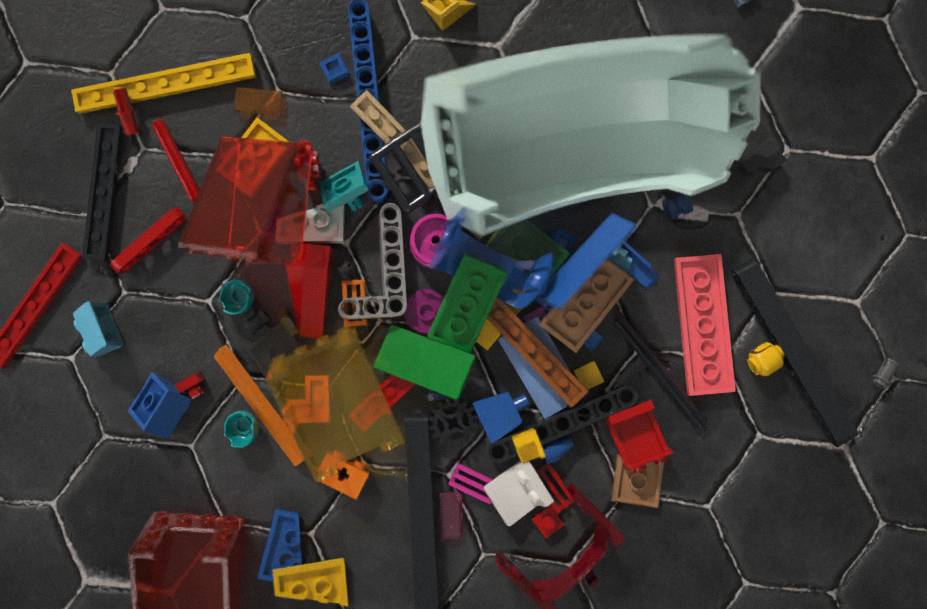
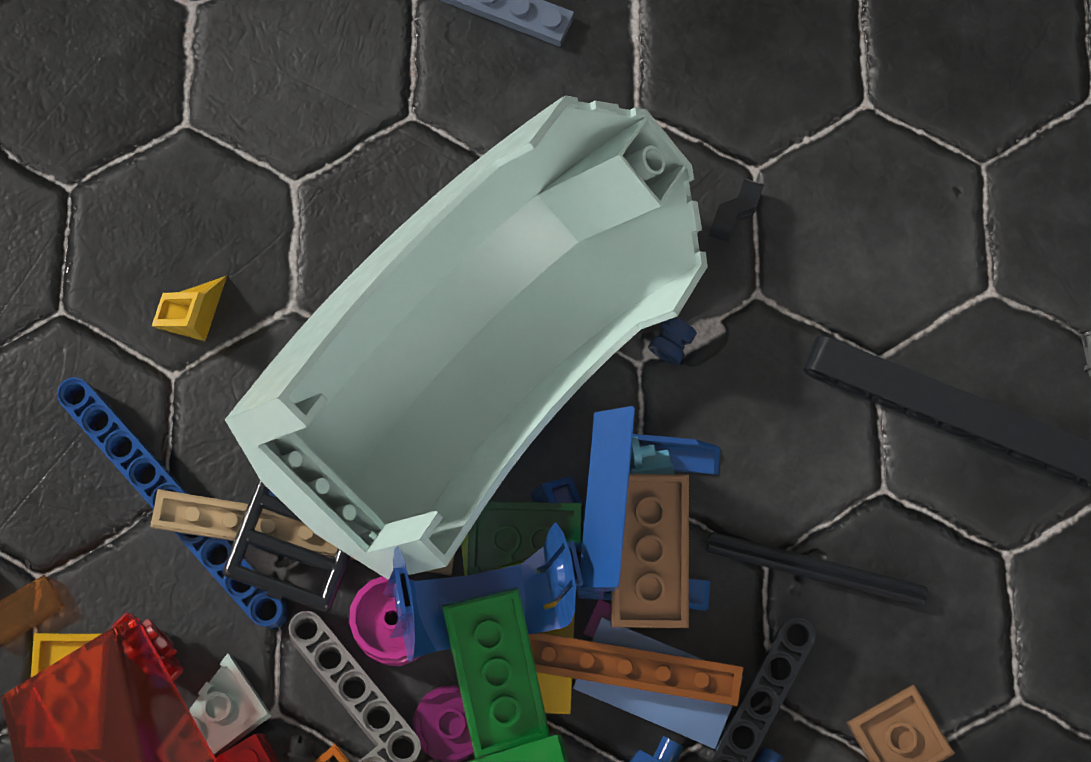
camera: 30 degrees left, 10 degrees down
blue tile [319,53,350,85] -> none
teal tile [319,161,369,213] -> none
yellow tile [573,361,604,390] -> none
red panel [604,400,673,473] -> none
coral plate [674,254,736,396] -> none
yellow head [747,342,784,376] -> none

